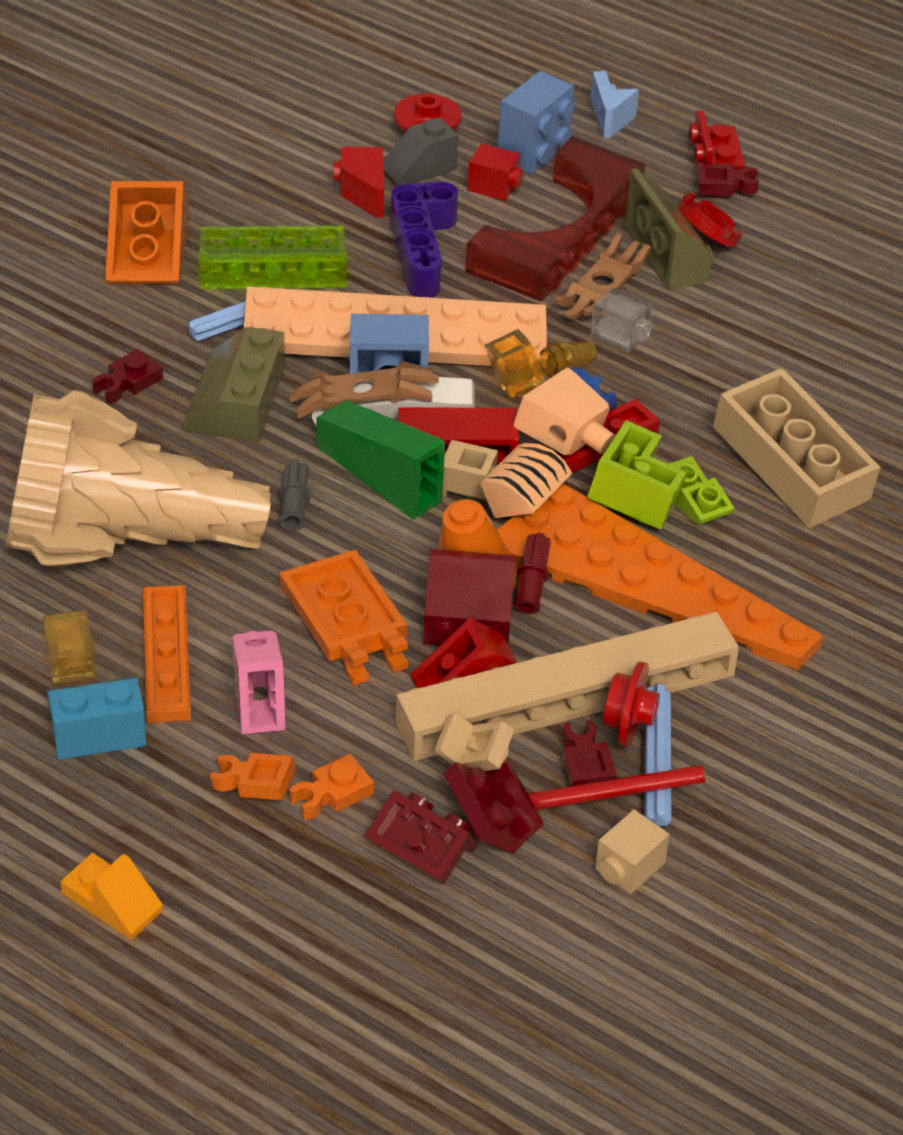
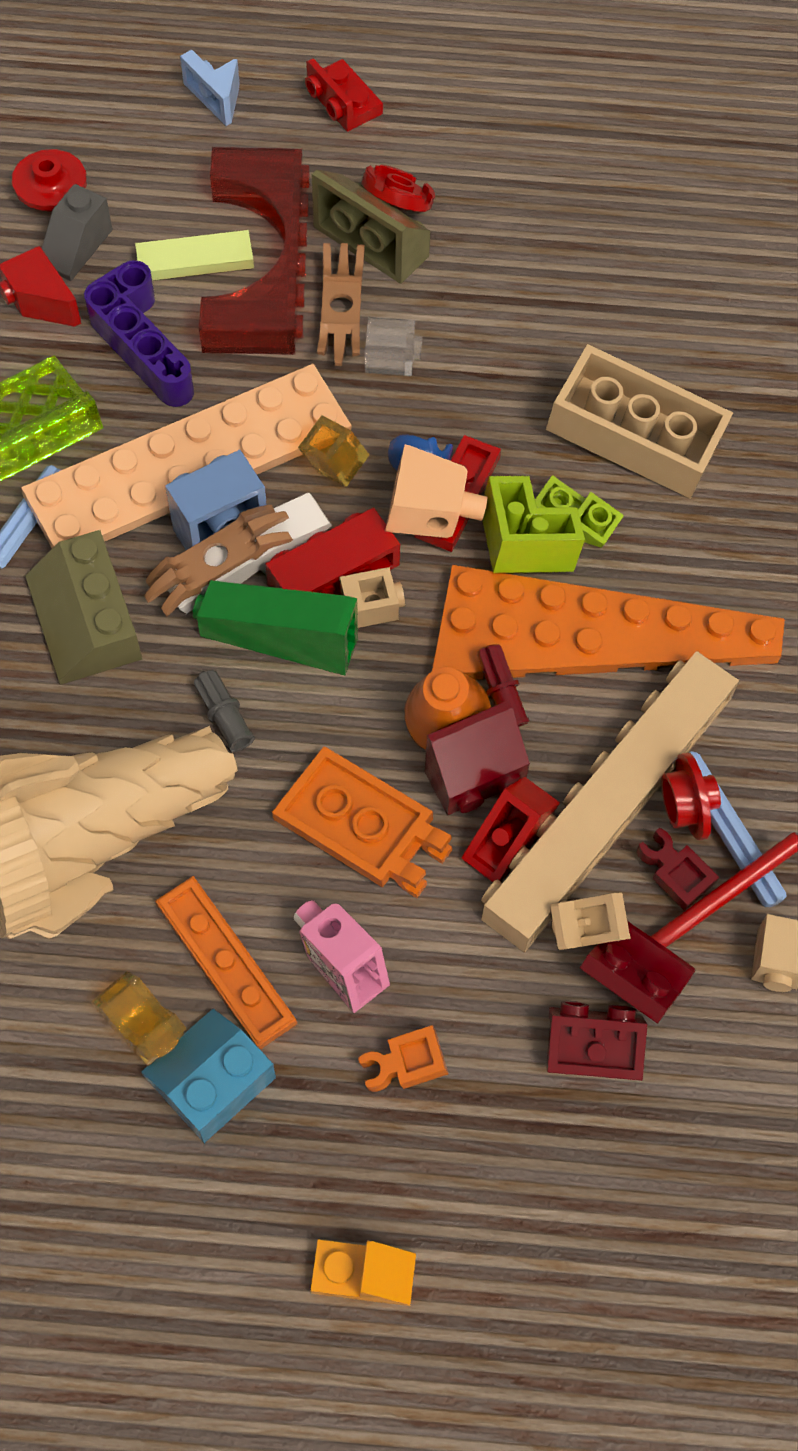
camera: 30 degrees left, 20 degrees up
orange plate [289,753,374,820] -> none
red brick [467,143,524,201] -> none
light nougat brick [480,443,572,518] -> none
medium blue brick [498,71,575,174] -> none
clear yellow cone [539,340,597,378] -> none
dark red plate [696,163,759,197] -> none
none -> yellowish green tile [135,230,254,280]

